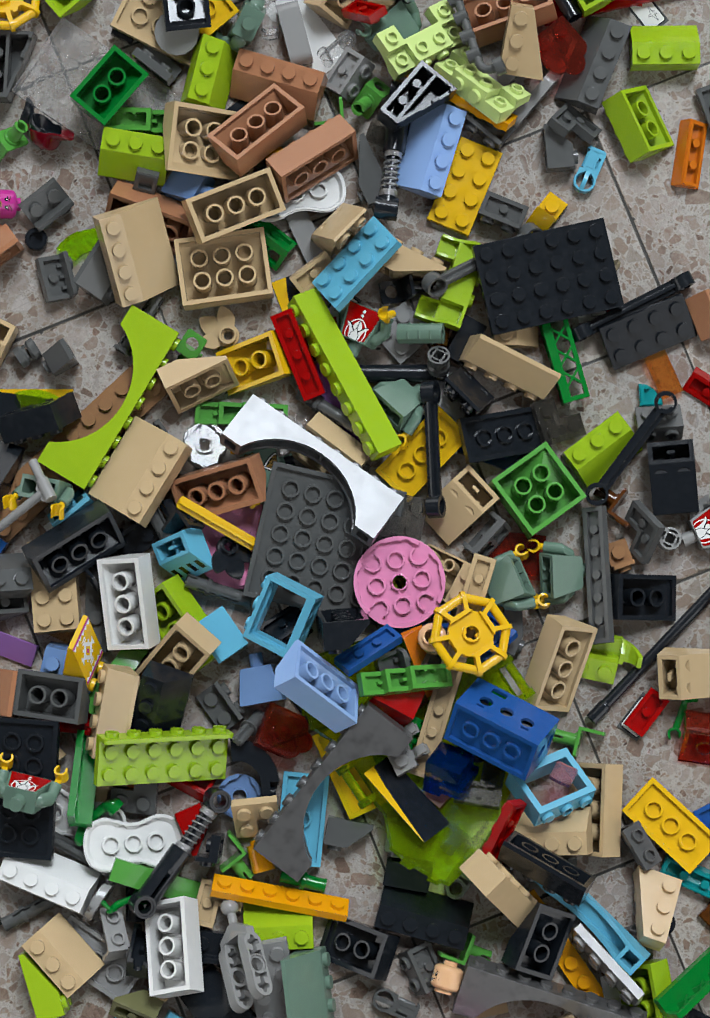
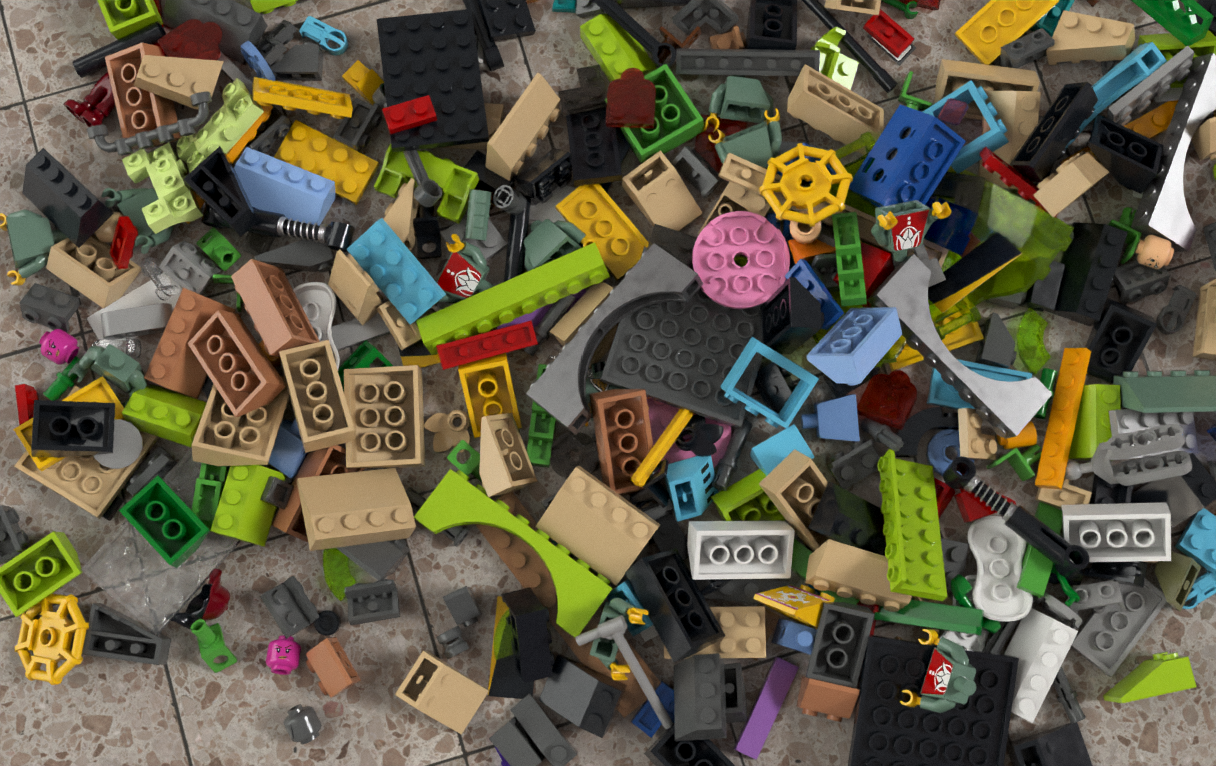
camera: 90 degrees left, 5 degrees down
tan slope [22,912,105,998] -> none
black bracket [194,832,225,867] -> none
black piece [420,381,446,518] -> none
green fence [539,319,590,406] -> none
none -> medium blue tile [240,41,276,81]
none -> yellow plate [252,77,353,119]
none -> red plate [382,95,437,134]
none -> clear red plate [606,68,656,128]
none -> torso [871,200,951,262]
none -> clear neon green tile [1016,308,1051,376]

